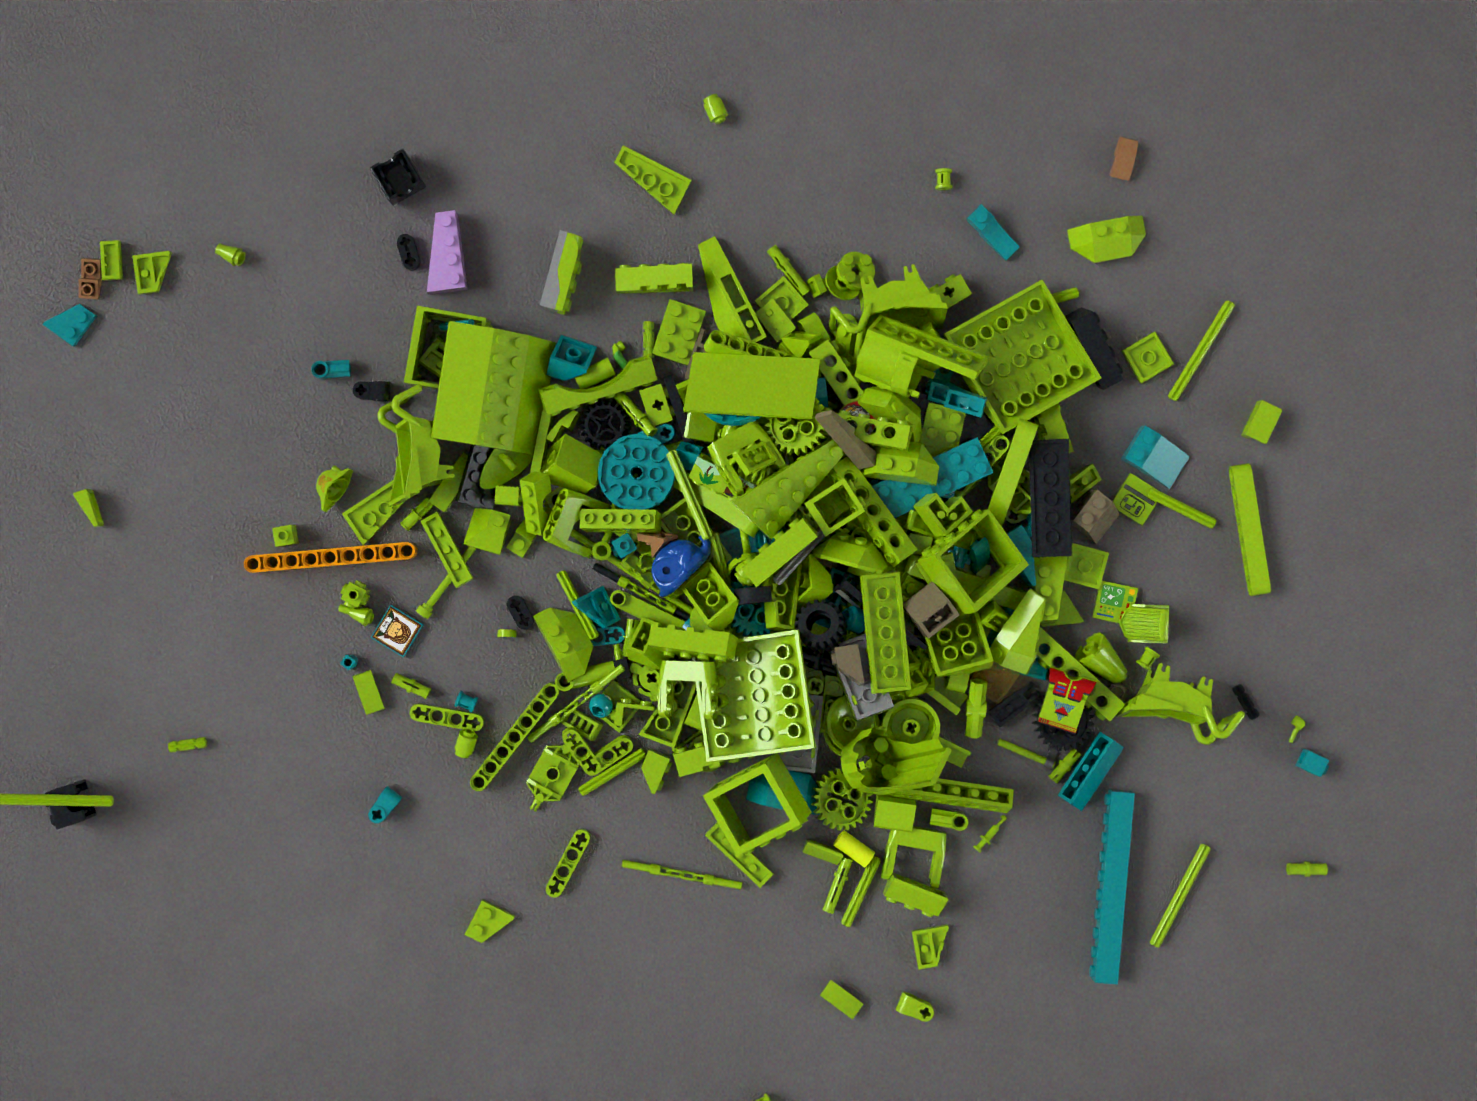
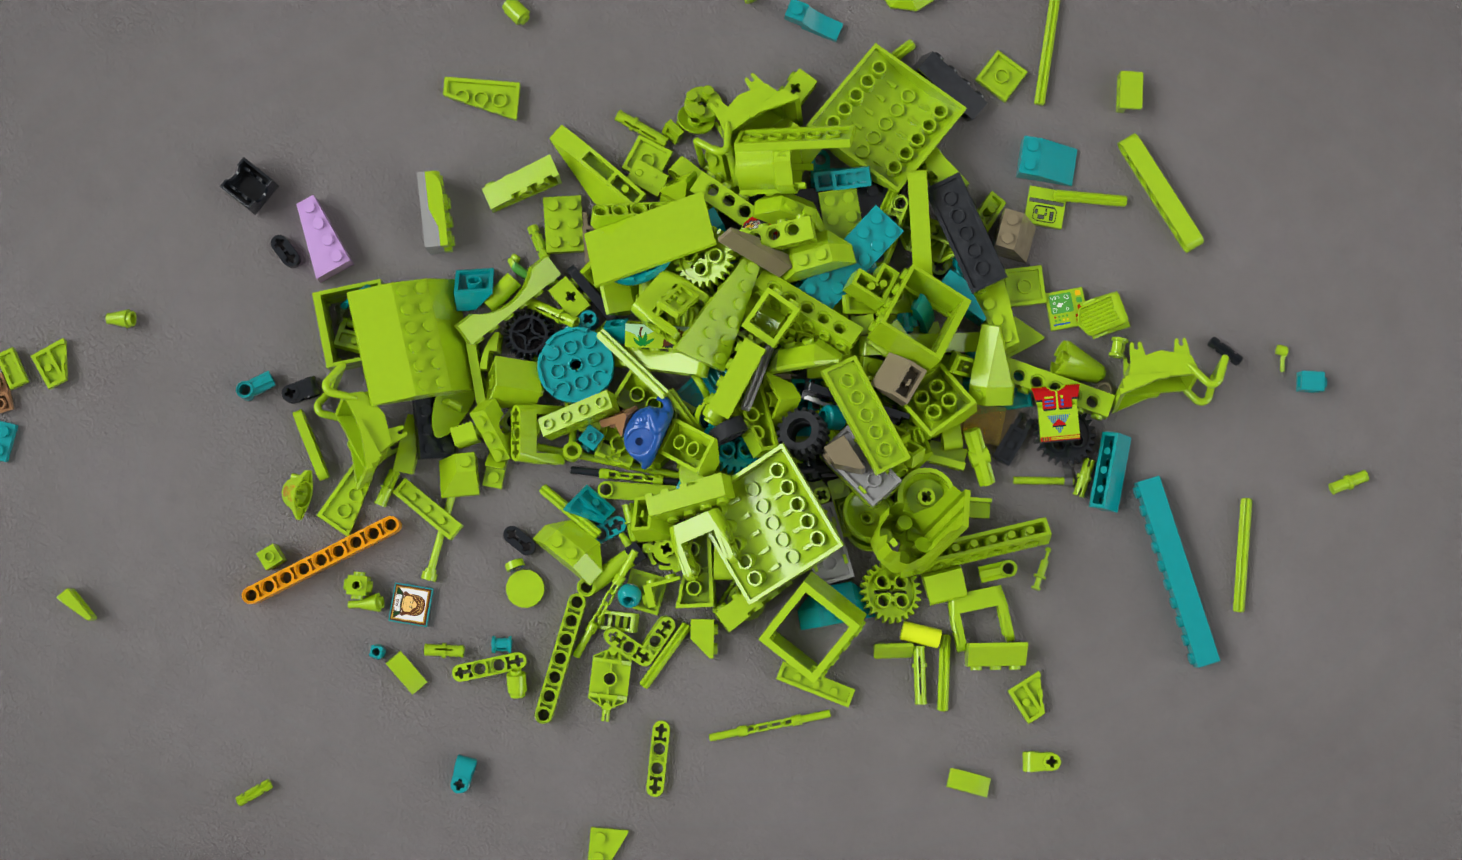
camera: 25 degrees left, 5 degrees down
none -> lime beam [293,409,330,481]
none -> lime tile [506,570,545,608]

